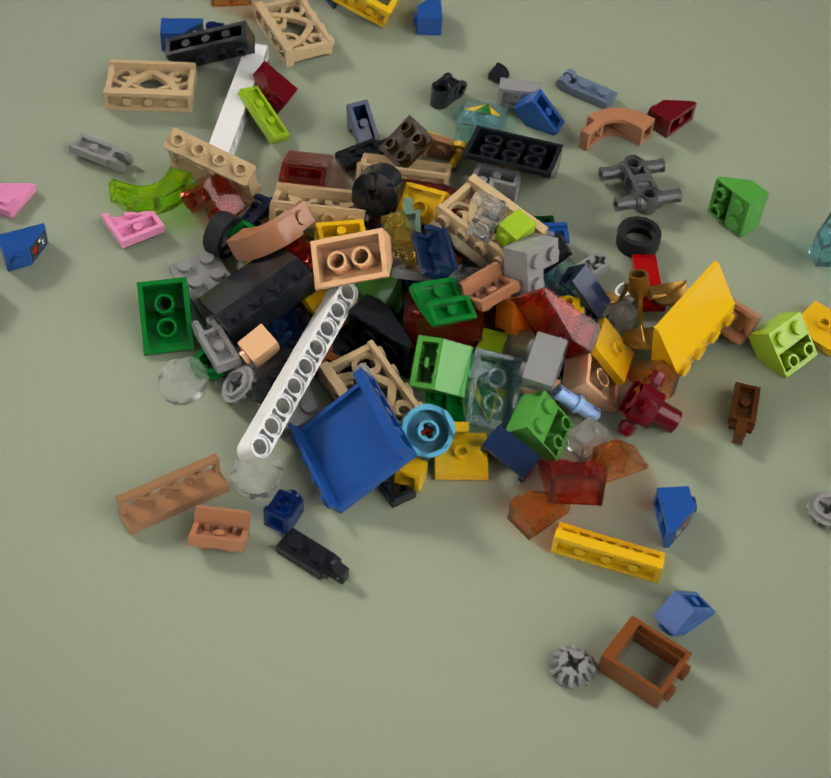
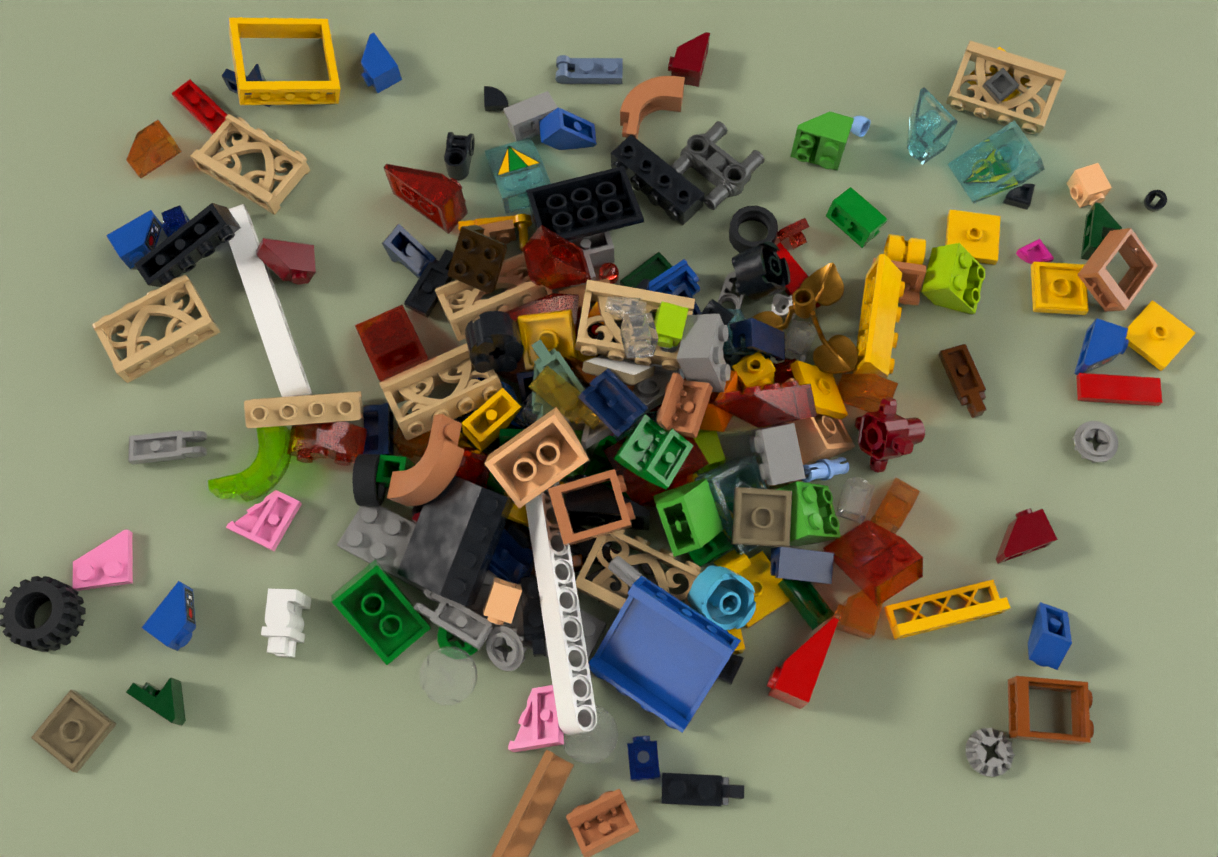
camera: 25 degrees left, 20 degrees up
lime tile [238,86,291,144] -> none
blue slope [653,486,697,548] -> none
none -> white hips [261,588,311,658]
none -> clear red slope [383,164,468,234]
none -> bright pink wing [508,685,564,752]
none -> clear red slope [523,225,591,290]
none -> nougat window [548,469,635,546]
none -> black brick [611,135,705,225]
none -> black brick [732,241,790,301]
none -> dark tan tile [732,487,792,547]
none -> red slope [766,617,839,709]
none -> clear red tile [777,218,810,249]
none -> dark green tile [778,579,835,630]
none -> green hinge [826,187,888,248]
none -> light blue hinge [851,115,871,138]
none -> yellow wheel [883,234,926,265]
none -> dark red slope [996,508,1058,564]

